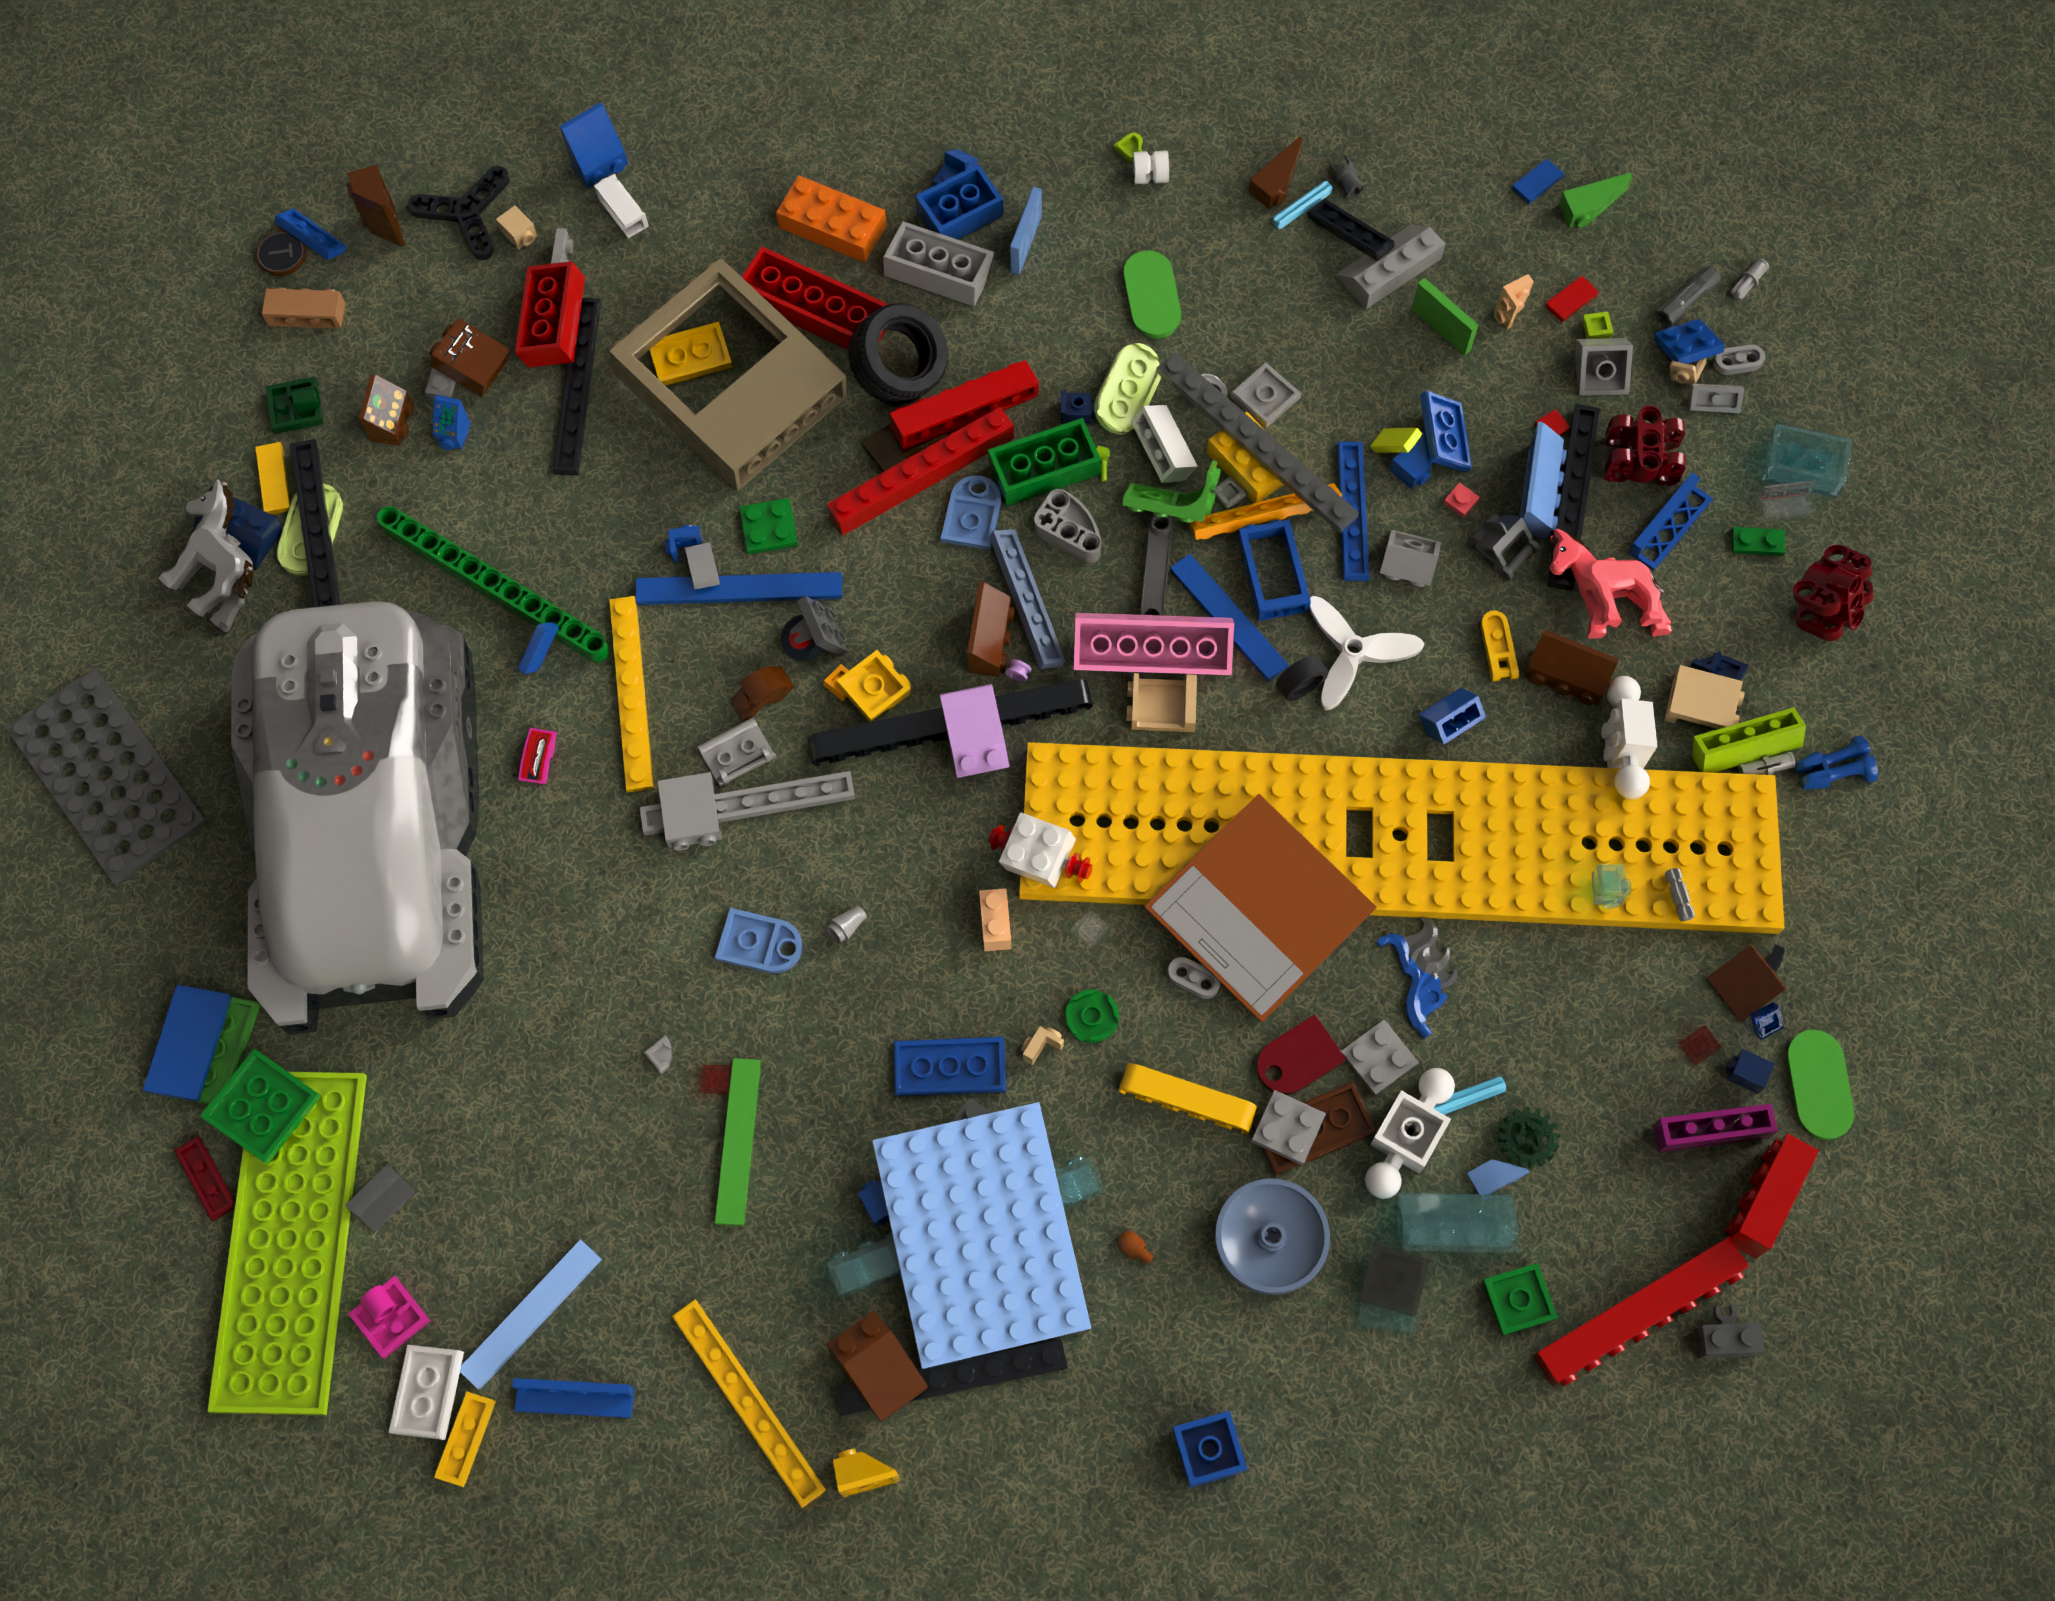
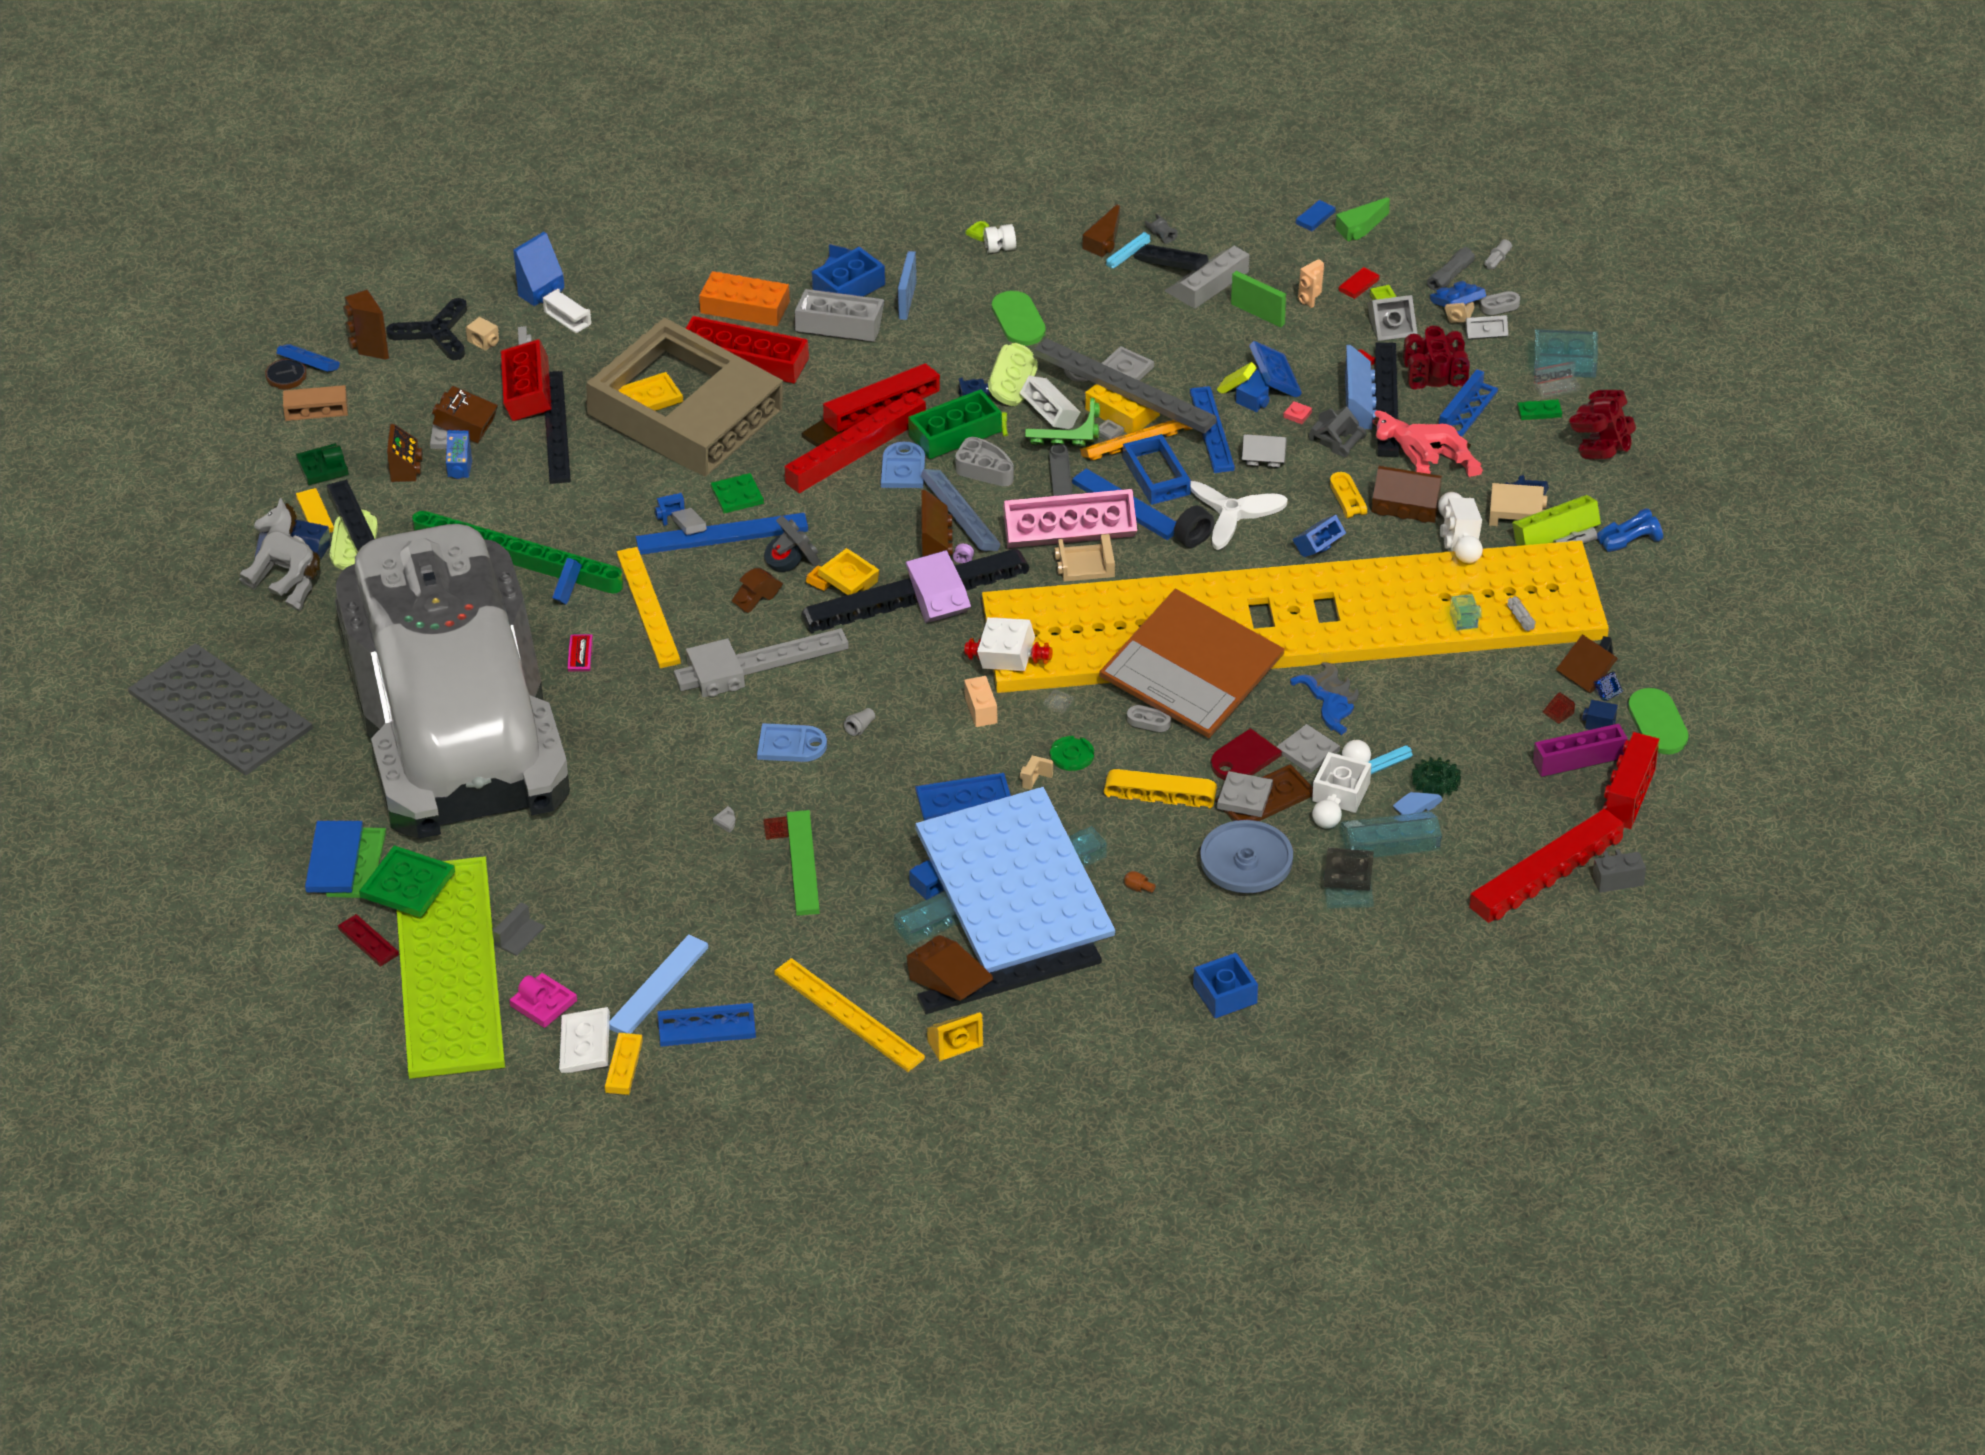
camera: 10 degrees left, 25 degrees down
light grey piece [697,717,776,787] -> none
black tyre [848,303,948,405] -> none
green plate [1482,1263,1558,1336] -> none

